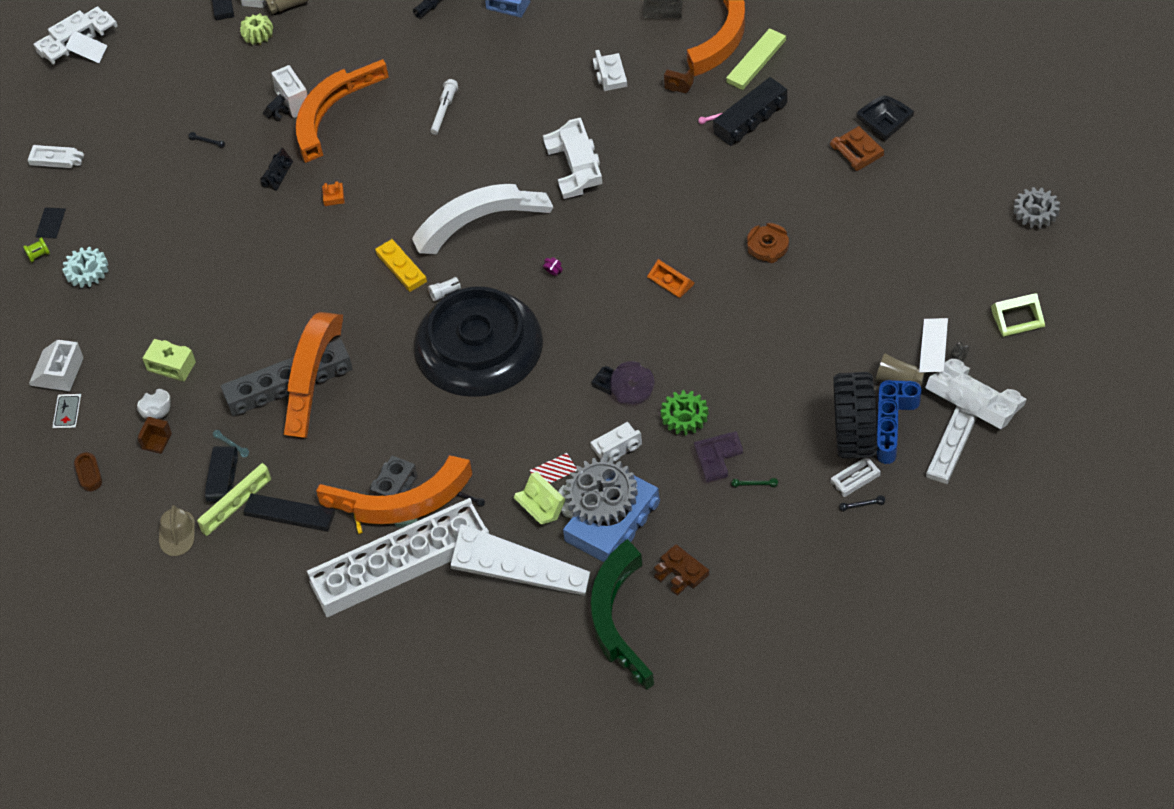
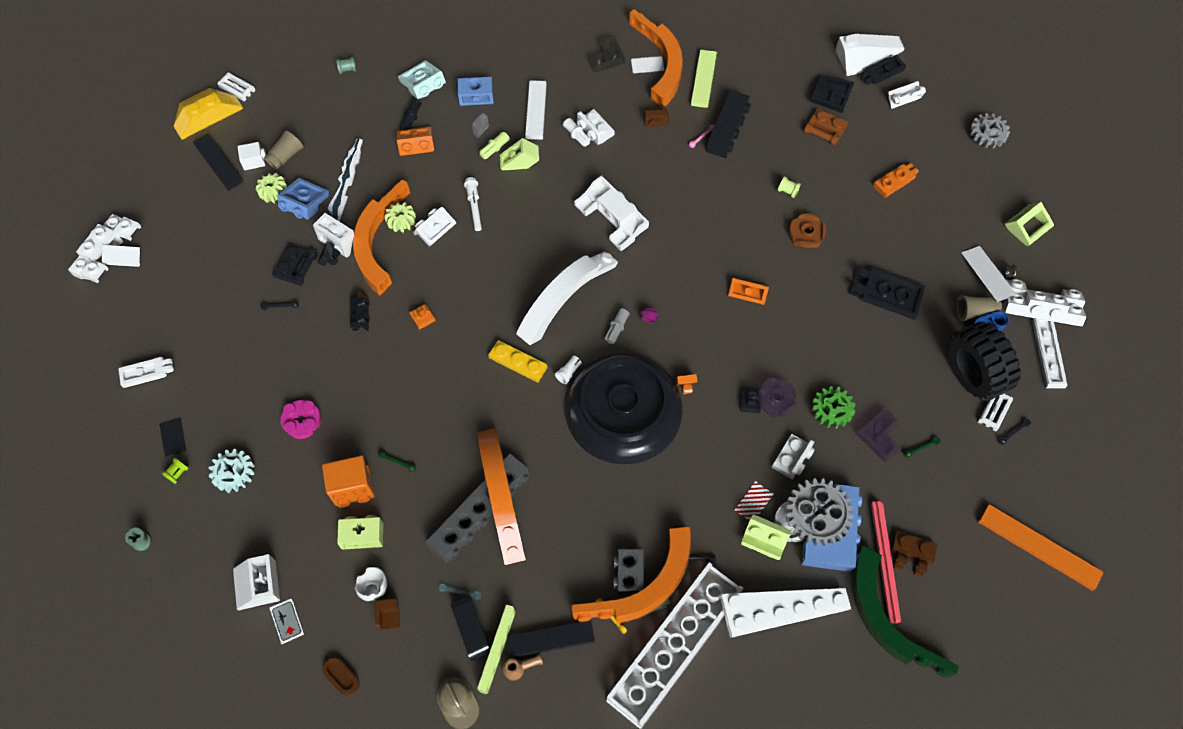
camera: 30 degrees left, 10 degrees up
none -> black plate [272,244,318,286]
none -> medium blue plate [277,178,329,219]
none -> dark pink plate [281,400,321,439]
none -> orange piece [322,455,375,508]
none -> white sword [328,138,363,221]
none -> dark green hinge [378,451,416,472]
none -> yellowish green gear [385,202,416,233]
none -> orange bracket [397,127,434,156]
none -> white bracket [413,207,456,247]
none -> clear tile [472,113,489,138]
none -> yellowish green axle [479,132,510,159]
none -> yellowish green slope [500,138,539,170]
none -> medium nougat bar [503,654,543,680]
none -> white tile [526,81,547,139]
none -> white axle [563,118,590,146]
none -> light grey axle [605,308,630,344]
none -> white sticker [631,56,664,73]
none -> orange tile [675,374,697,394]
none -> yellowish green bush [778,176,801,198]
none -> white wedge [836,34,904,76]
none -> black tile [849,267,926,320]
none -> black hinge [861,55,906,85]
none -> coral axle [871,501,901,624]
none -> orange hinge [873,163,919,198]
none -> white hinge [888,81,926,109]
none -> orange tile [978,504,1104,591]

